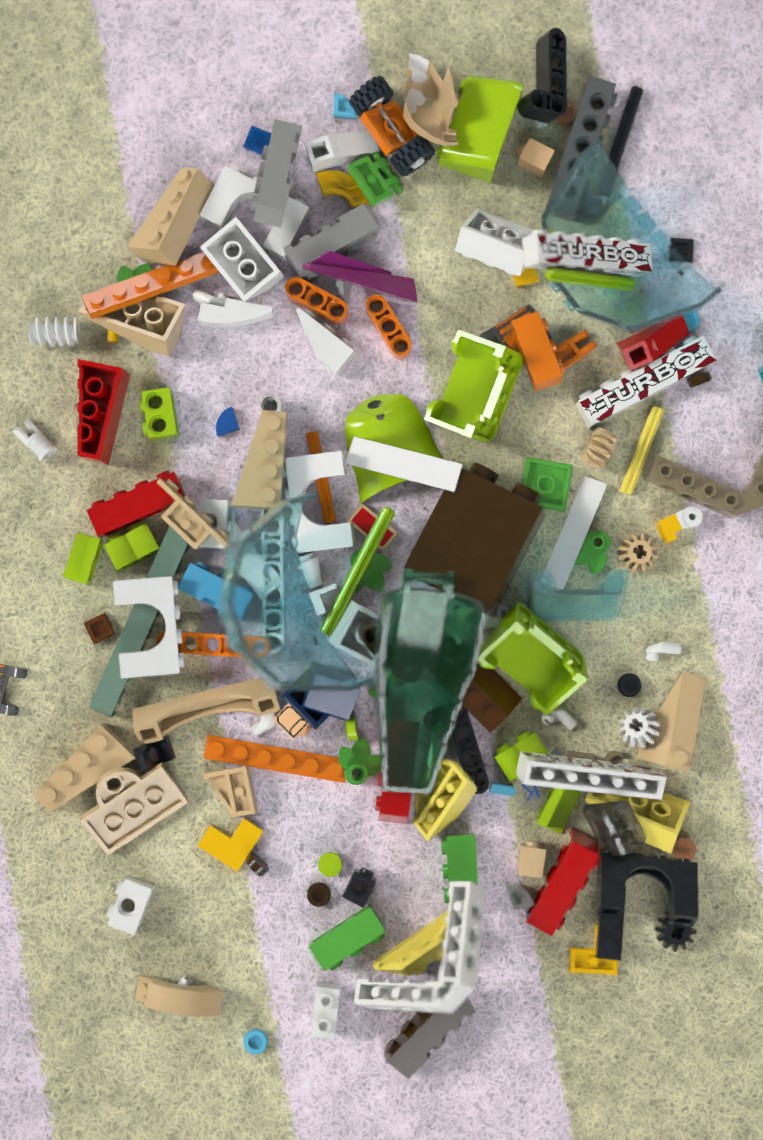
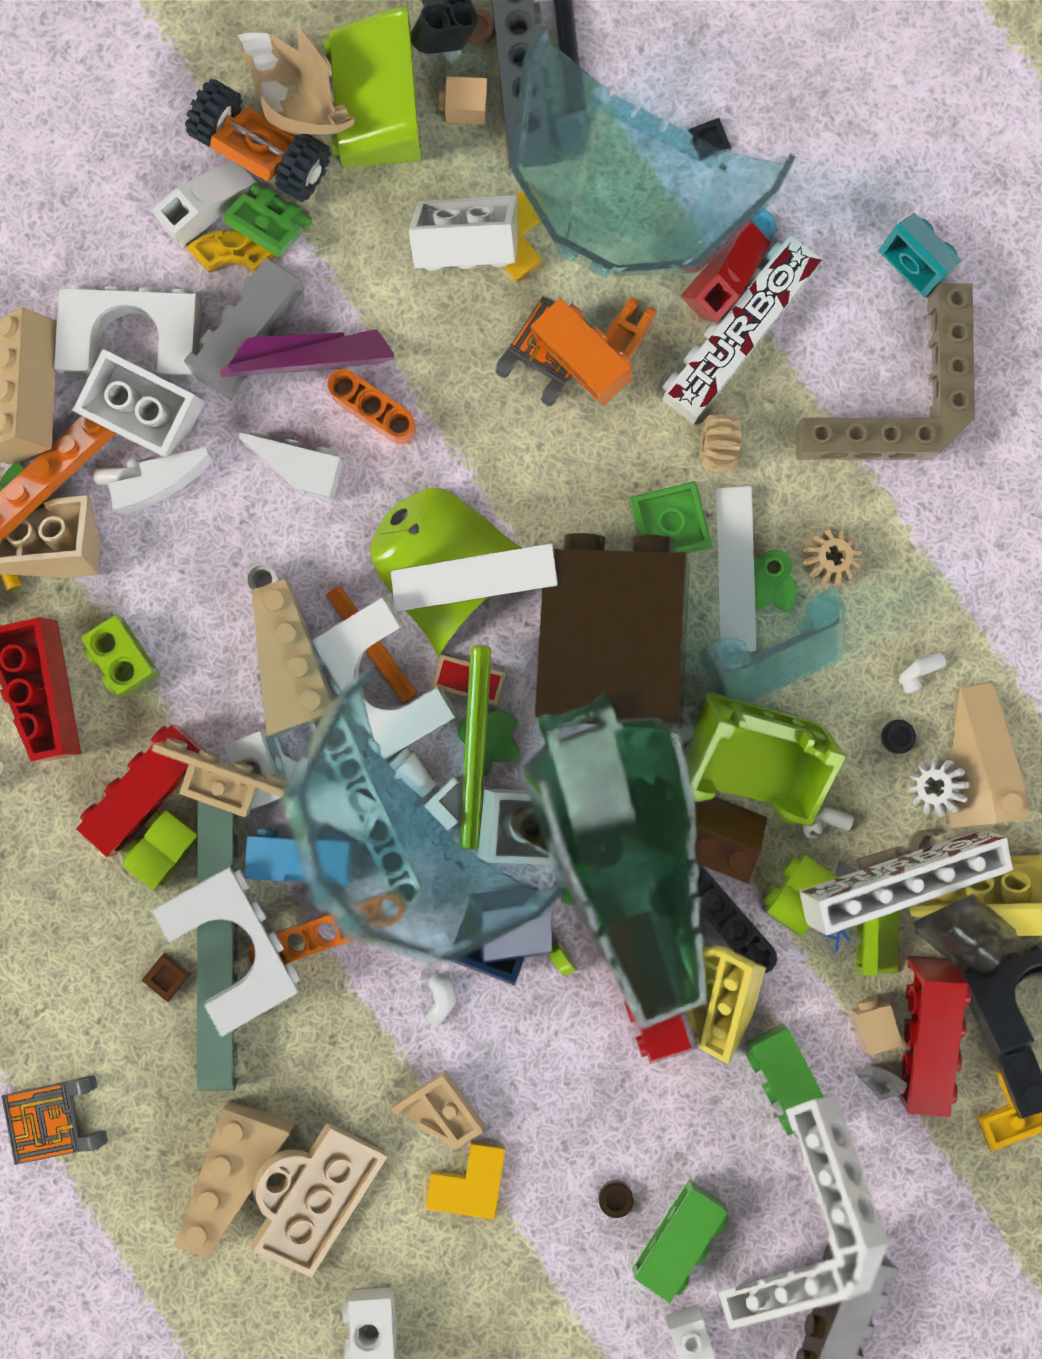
camera: 25 degrees left, 0 degrees up
lime panel [63,533,104,586] -> none
tan arch [132,675,281,745] -> none
black bracket [133,736,176,772] -> none
orange plate [204,734,346,783] -> none
blue tile [216,407,240,437] -> none
clear blue tile [243,126,271,156] -> none
dark brown tile [246,853,269,877] -> none
light grey wedge [250,119,302,228] -> none
light nougat brick [273,703,312,739] -> none
orange beam [285,277,348,324] -> none
lime tile [318,852,342,877] -> none
medium azure tile [333,93,357,119] -> none
light grey tile [335,280,352,305] -> none
bright green plate [338,738,383,785] -> none
black brick [342,867,377,908] -> none
light yellow wedge [373,910,449,977] -> none
lime windscreen [424,330,523,443] -> none
medium azure tile [489,782,516,796] -> none
brick [522,229,652,277] -> none
lime axle [544,266,636,291] -> none
light yellow axle [620,406,664,495] -> none
leg [654,506,703,544] -> none
dark brown tile [687,371,712,388] -> none

